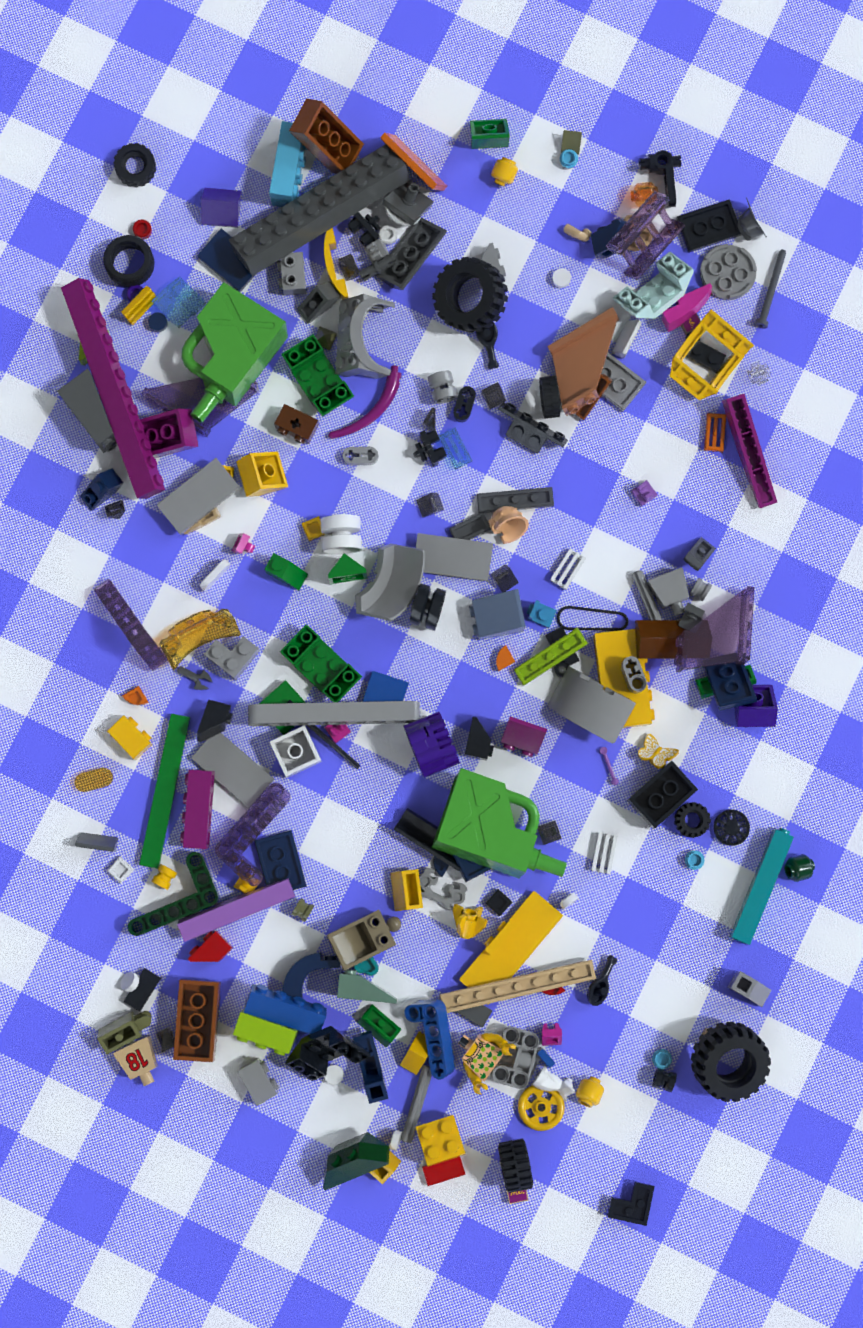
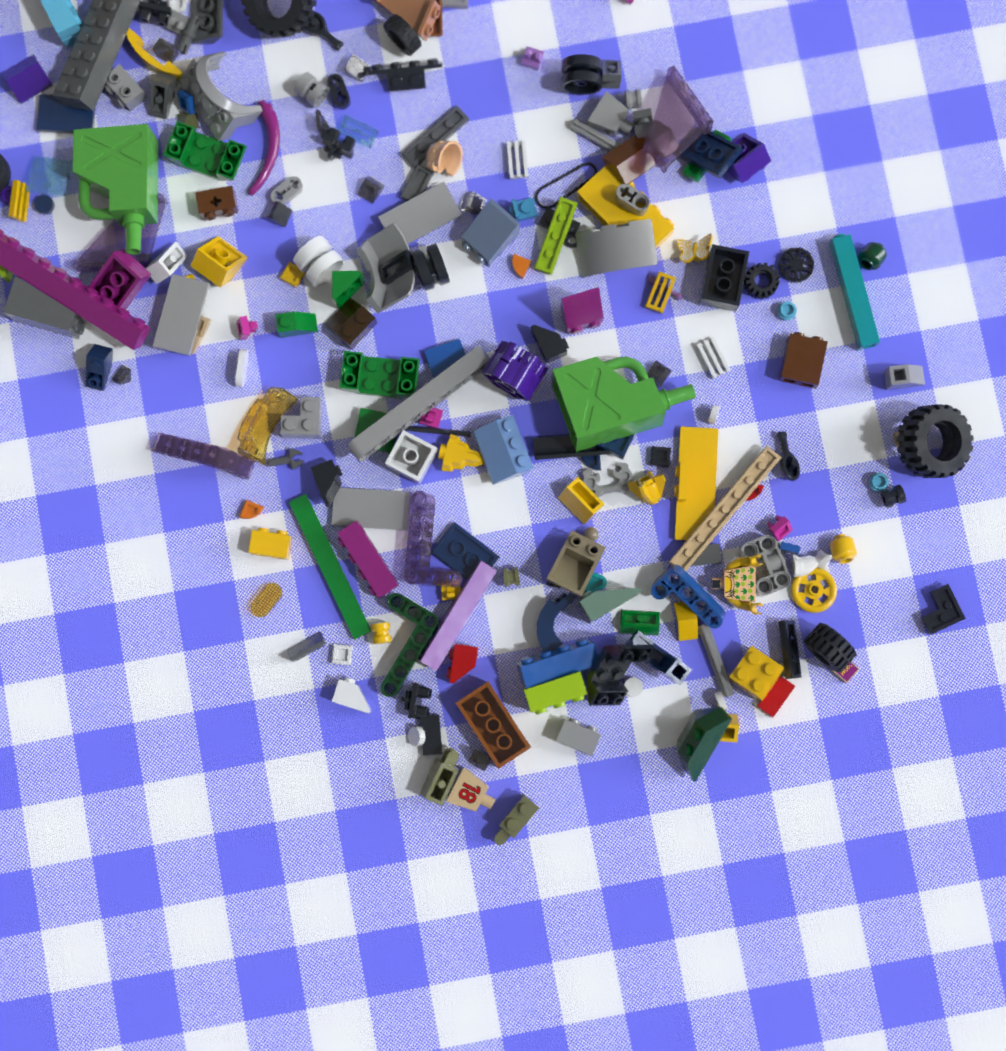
camera: 30 degrees left, 0 degrees up
none -> white slope [145,242,188,284]
none -> blue tile [177,90,196,115]
none -> black tile [268,201,293,227]
none -> dark brown slope [324,298,377,350]
none -> white slope [332,677,371,714]
none -> black tile [379,250,415,285]
none -> black hips [399,683,432,719]
none -> yellow rock [438,434,484,472]
none -> medium blue slope [472,415,534,485]
none -> olive brick [494,794,539,845]
none -> black wheel [561,54,603,95]
none -> yellow tile [645,271,677,314]
none -> reddish brown brick [778,332,828,389]
none -> black tile [778,620,802,679]

